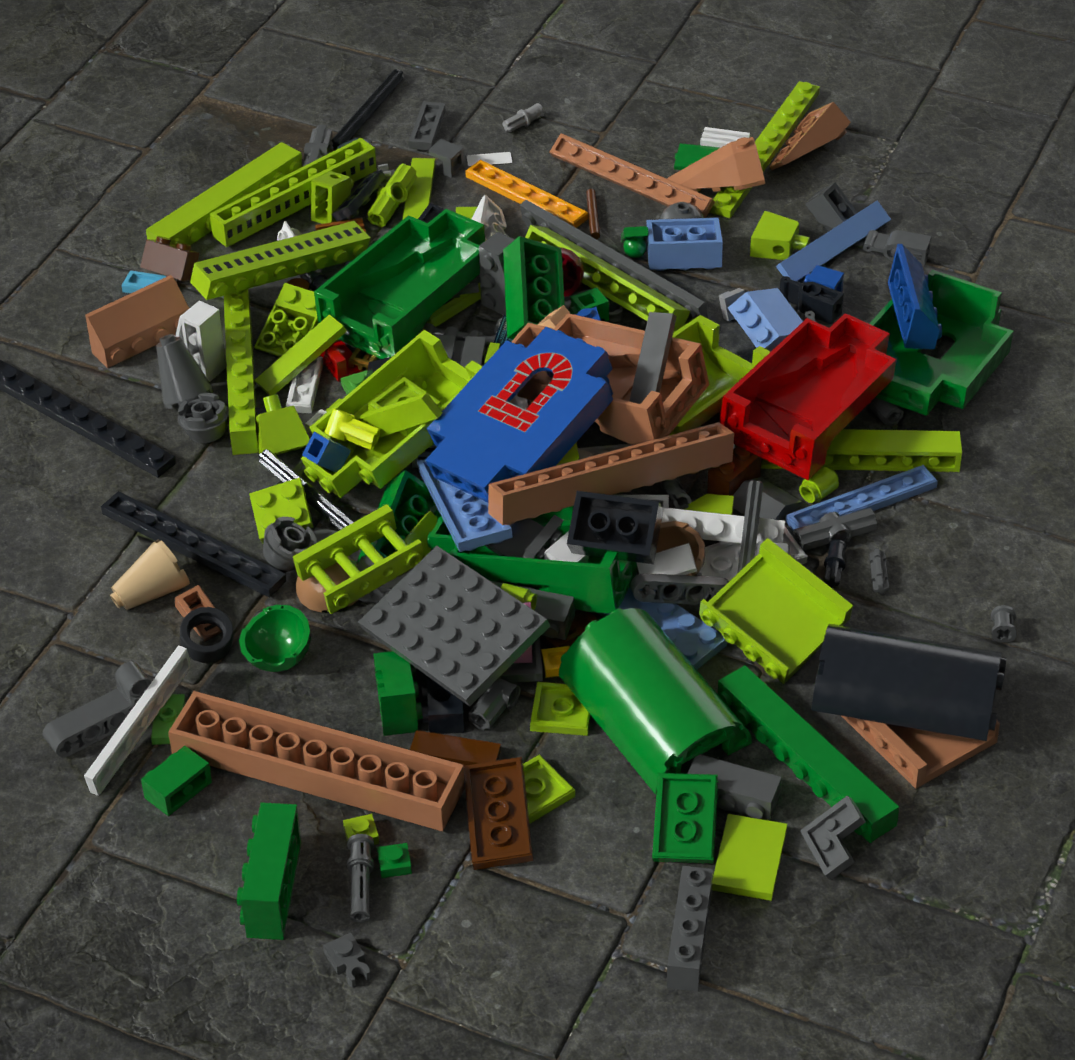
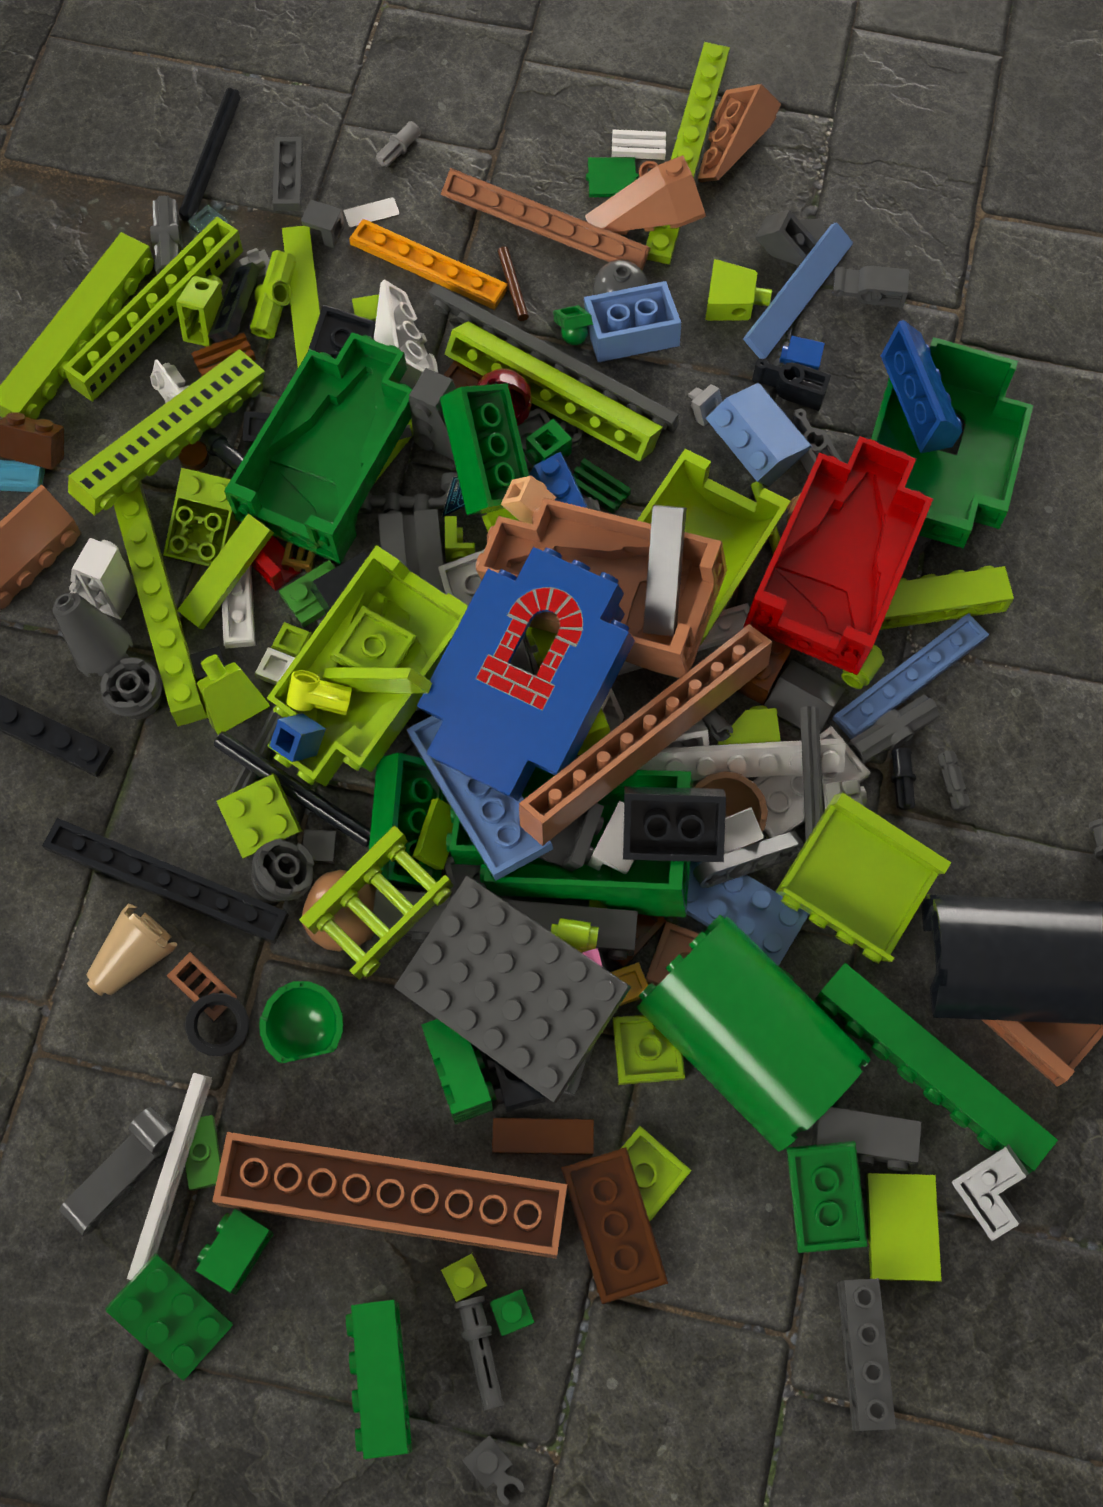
camera: 15 degrees left, 25 degrees up
none -> green plate [105,1253,233,1381]

